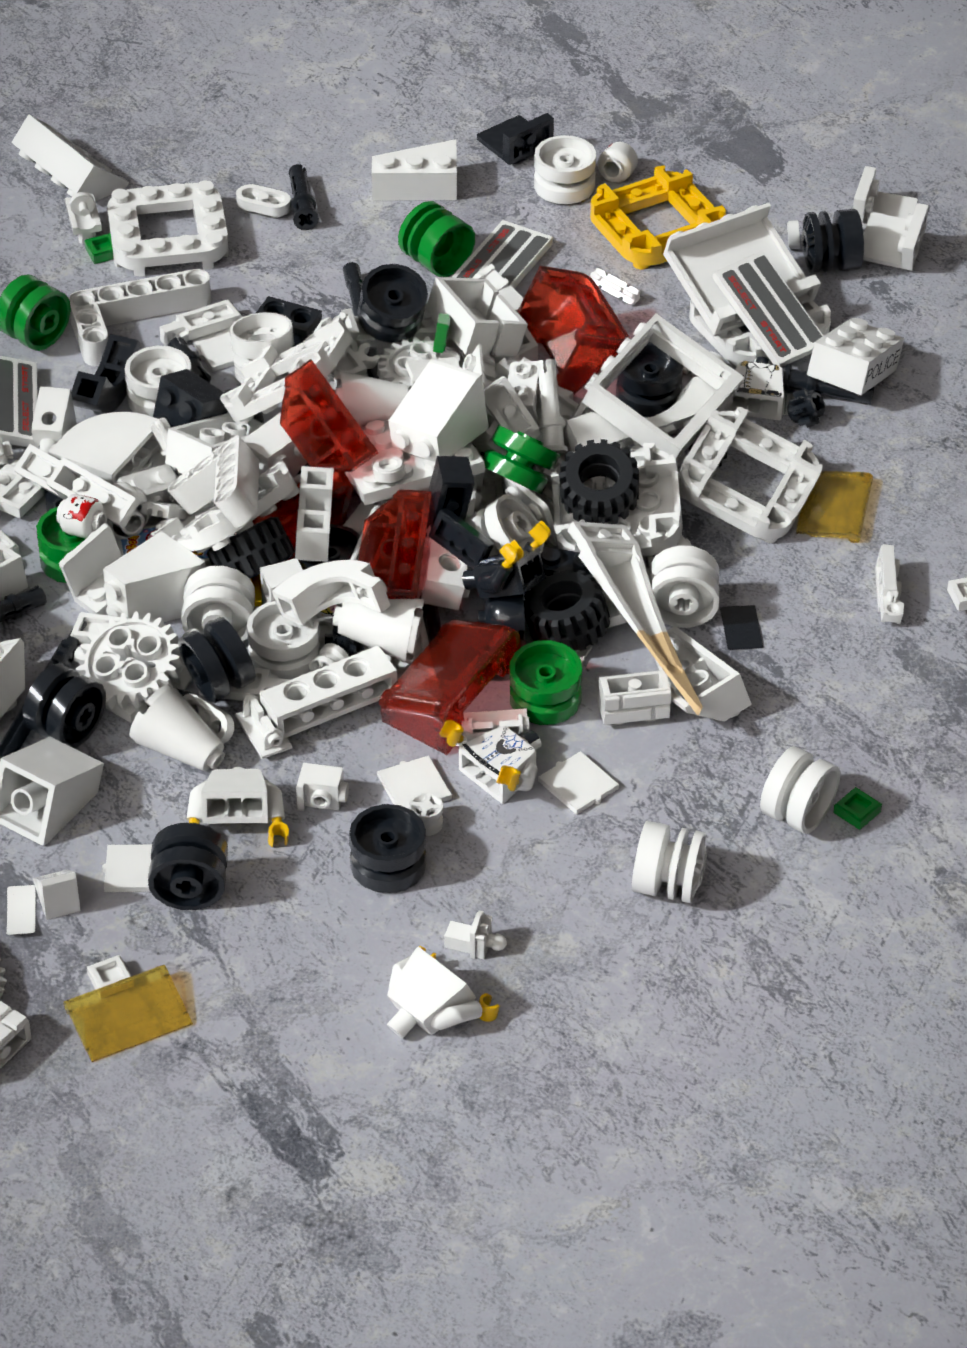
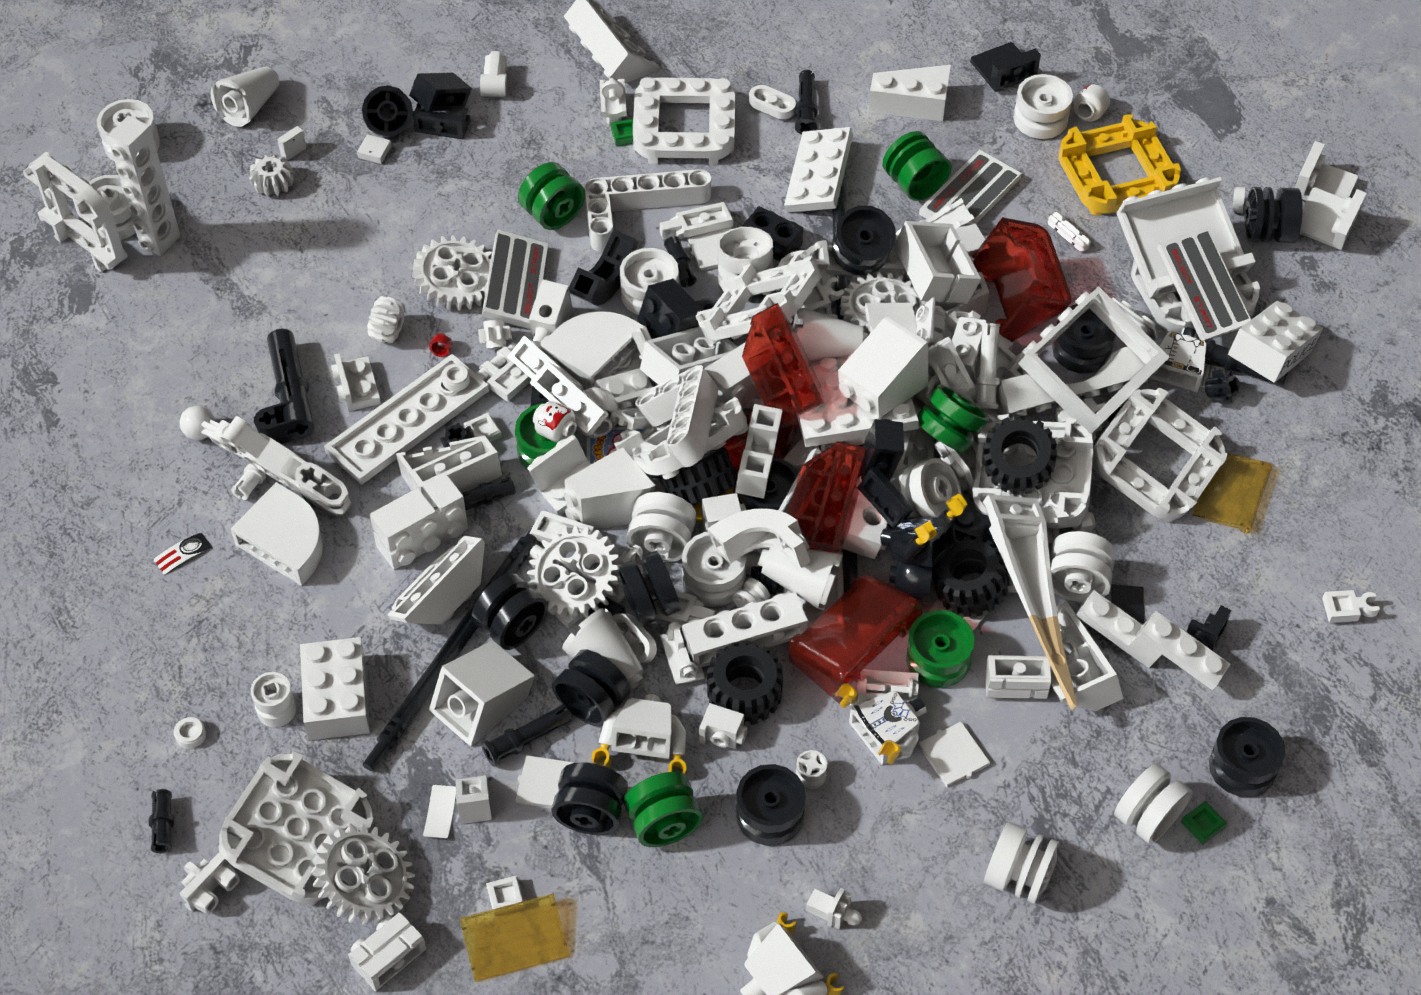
camera: 10 degrees right, 10 degrees up
white tile [372,456,406,483] -> none
white piece [377,755,452,809] -> none
green tile [433,313,451,353] -> none
white hinge [875,544,904,624] -> none
none -> black pin [481,704,572,767]
none -> black wheel [552,649,631,726]
none -> green wheel [624,771,703,847]
none -> black tyre [707,641,783,725]
none -> white plate [784,127,853,213]
none -> white bracket [1076,590,1231,690]
none -> black bracket [1187,605,1232,651]
none -> black wheel [1209,717,1285,797]

